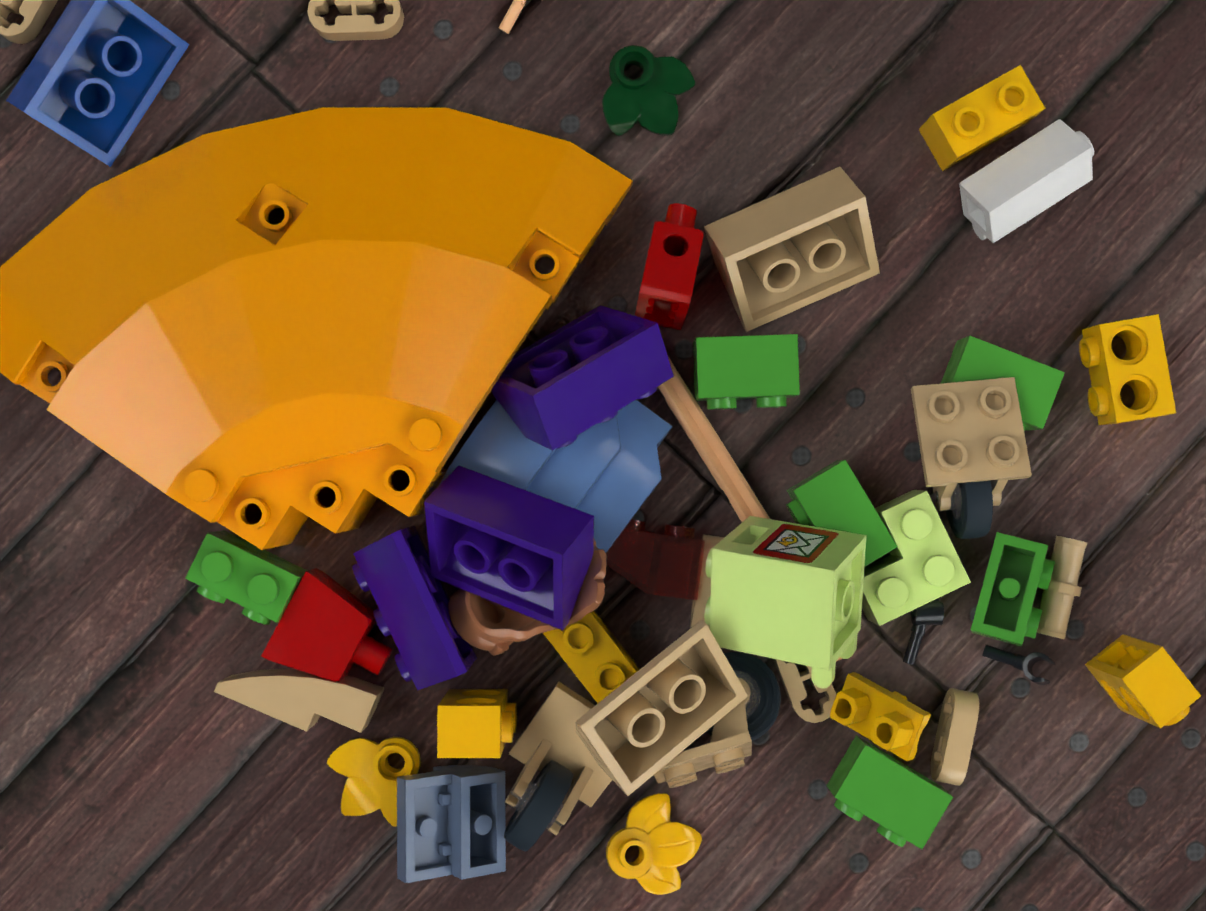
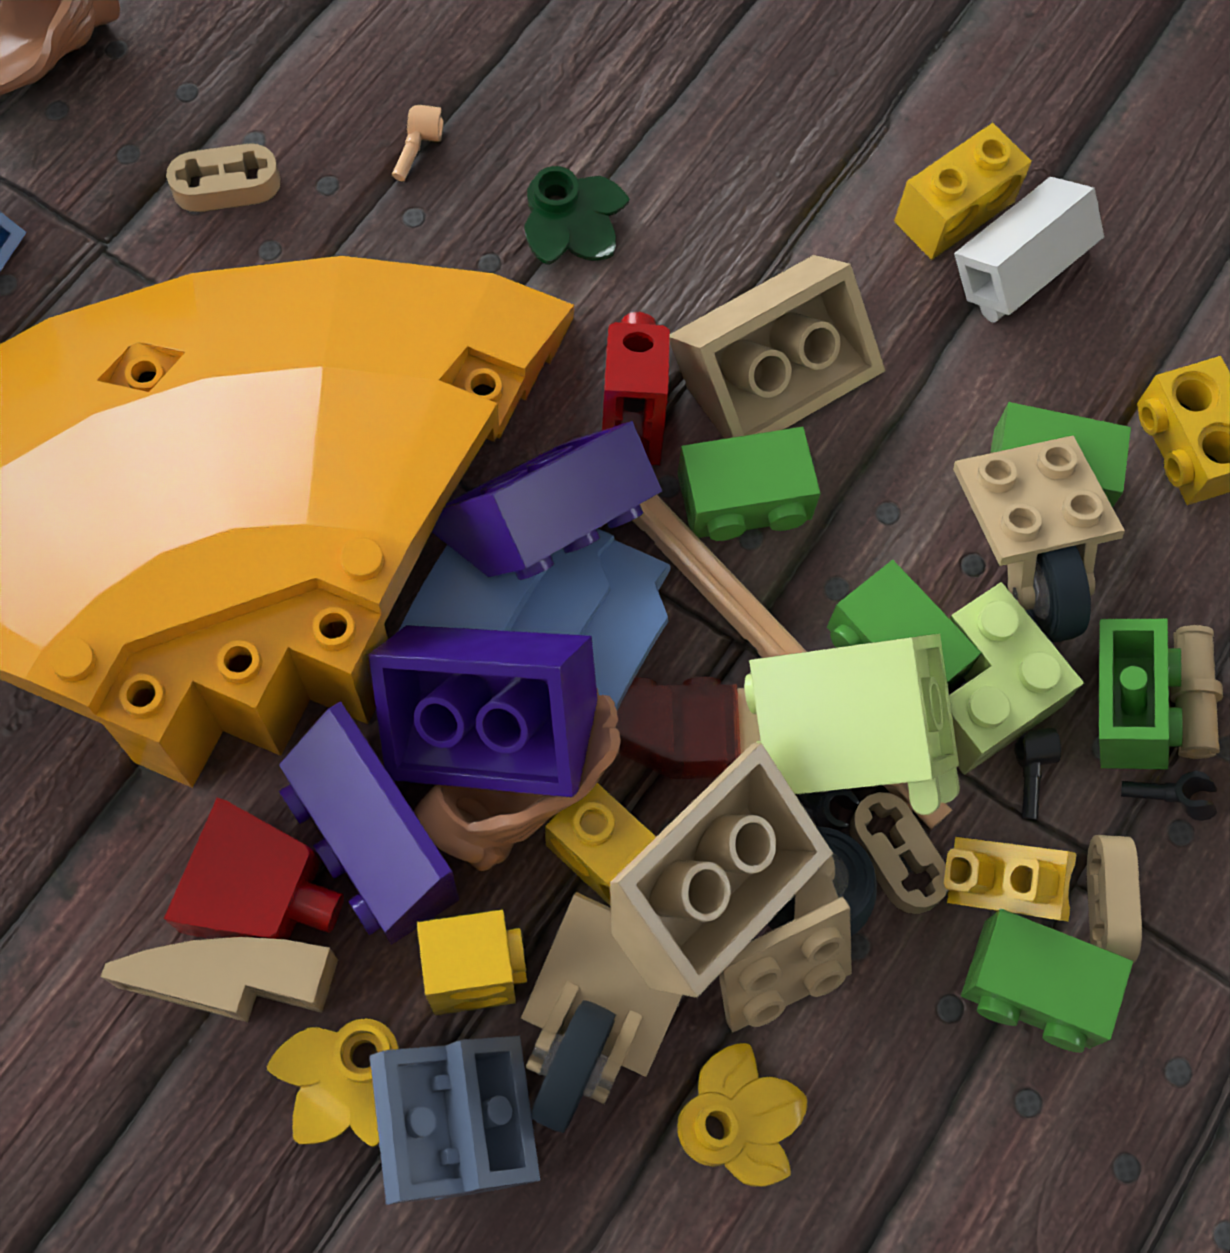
camera: 15 degrees left, 20 degrees down
bright green brick [185,530,307,625] -> none

